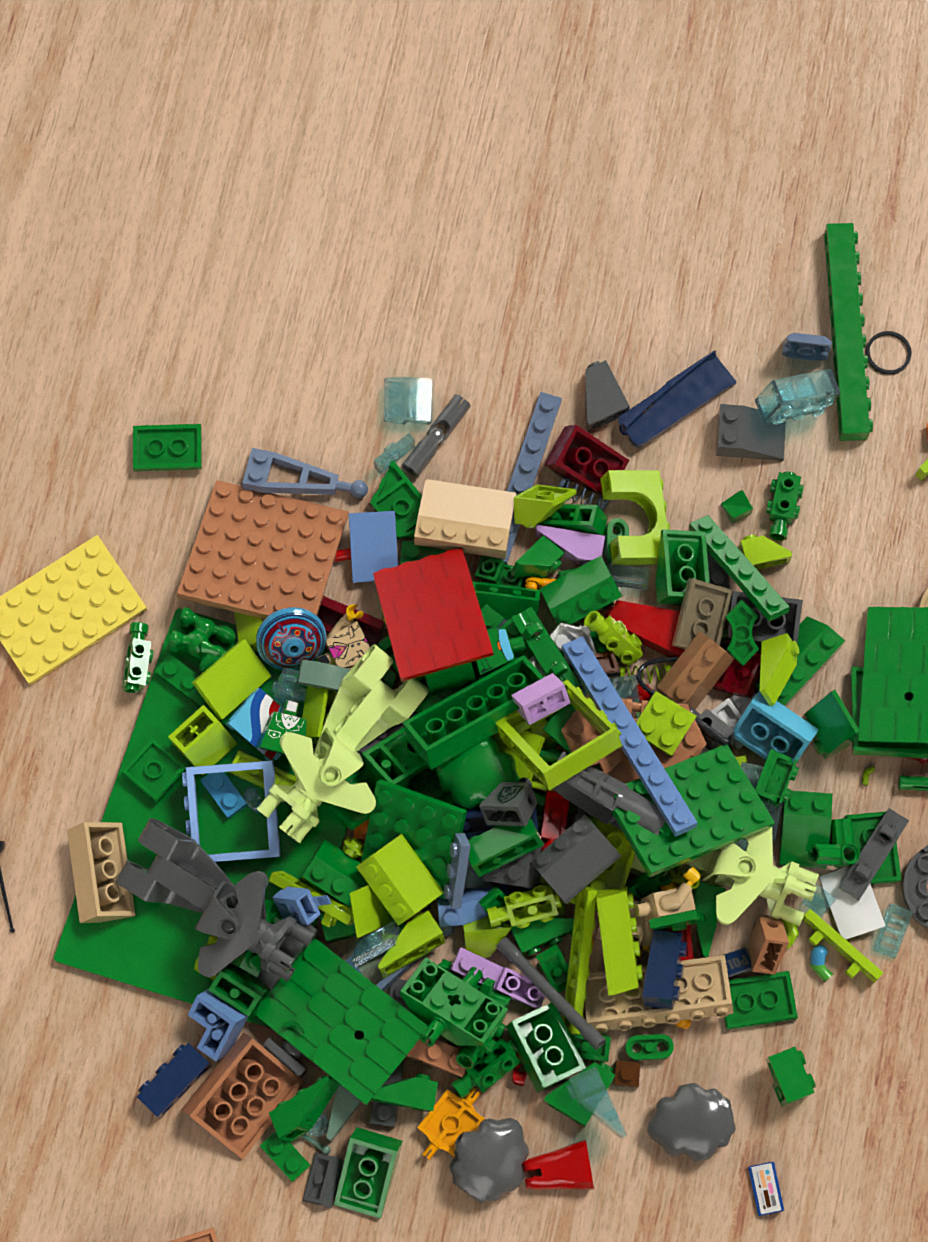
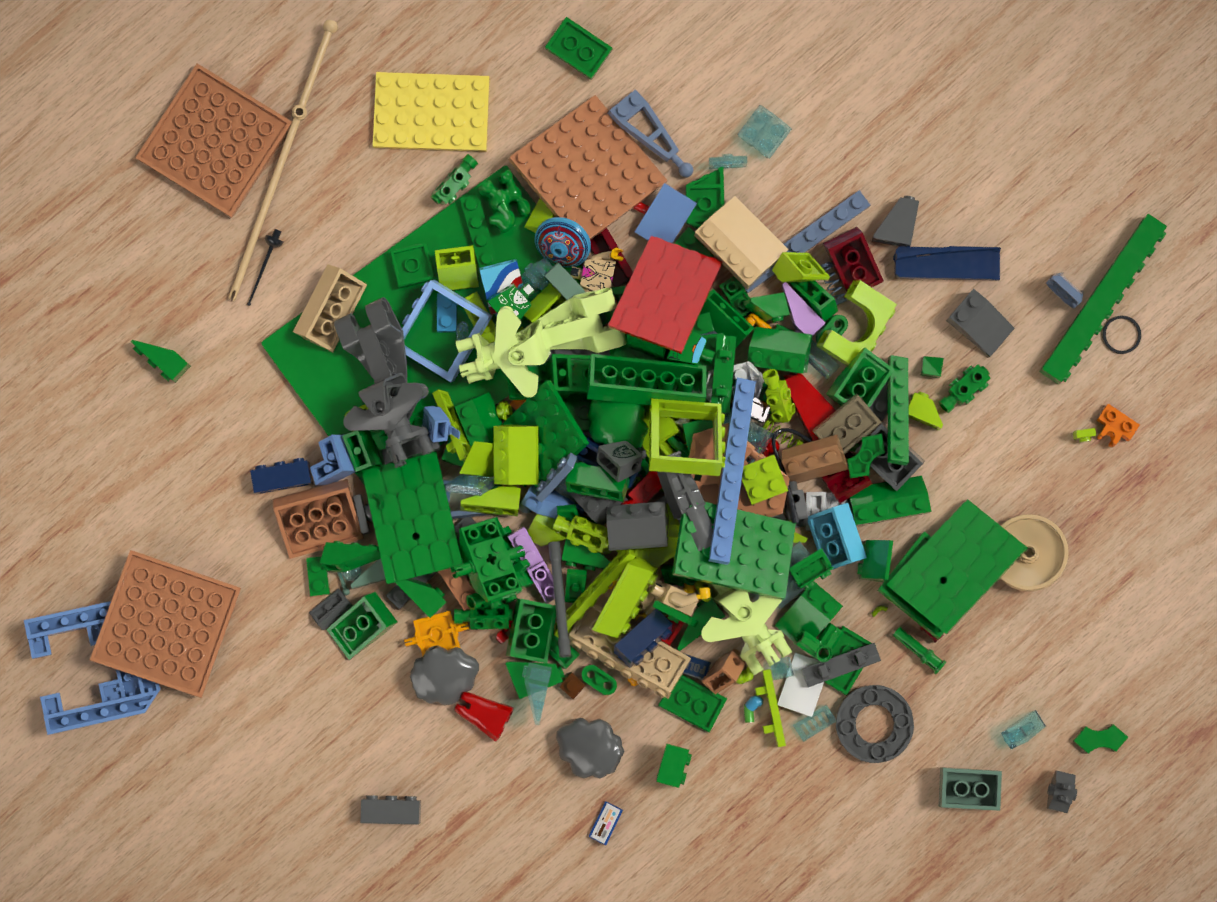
camera: 40 degrees right, 10 degrees up
lime tile [192,639,271,720] -> none
dark grey piece [402,394,471,477] -> none
lavender hinge [511,673,570,725] -> none
clear light blue brick [755,369,841,425] -> none
lime slope [760,633,799,706] -> none

